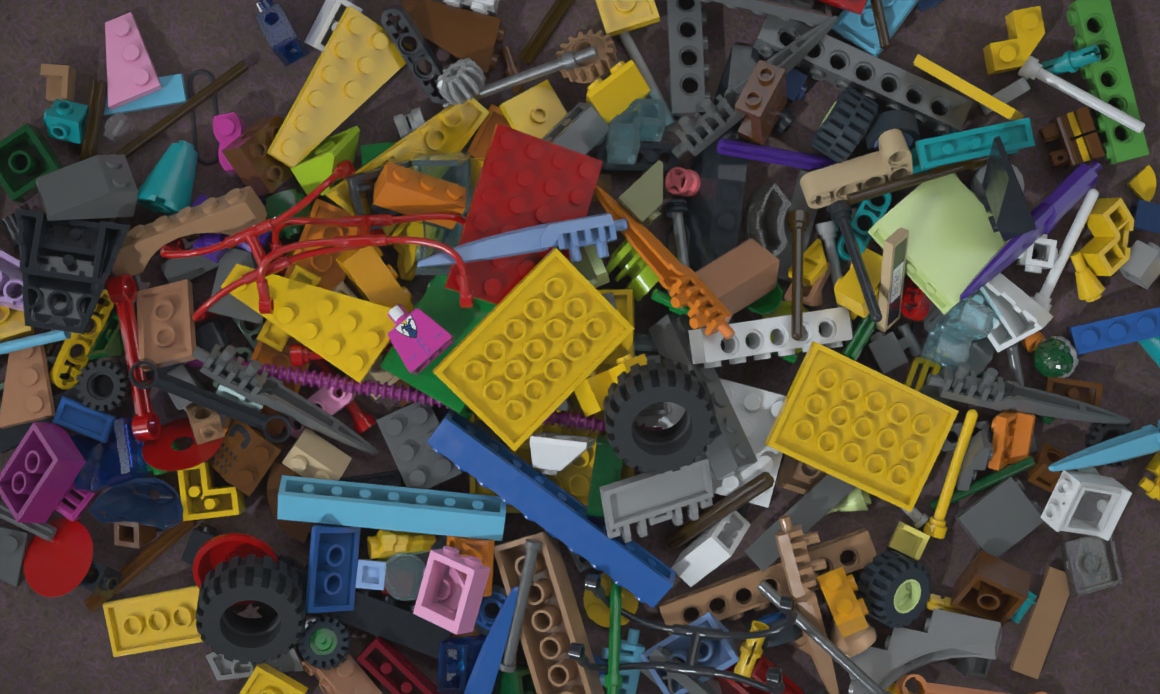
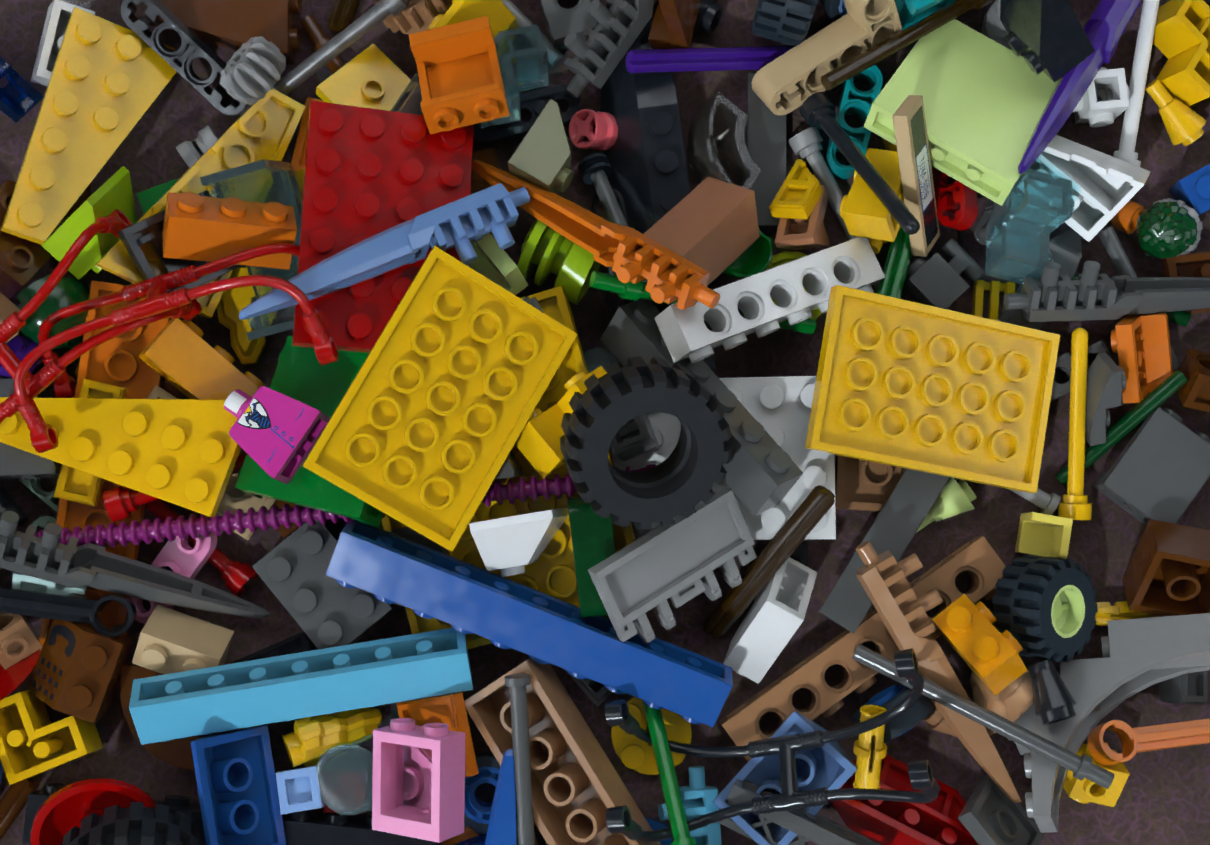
camera: 20 degrees left, 5 degrees down
dark brown piece [787,210,809,341] -> none
none -> orange panel [408,16,510,134]
none -> black cone [1028,660,1077,725]

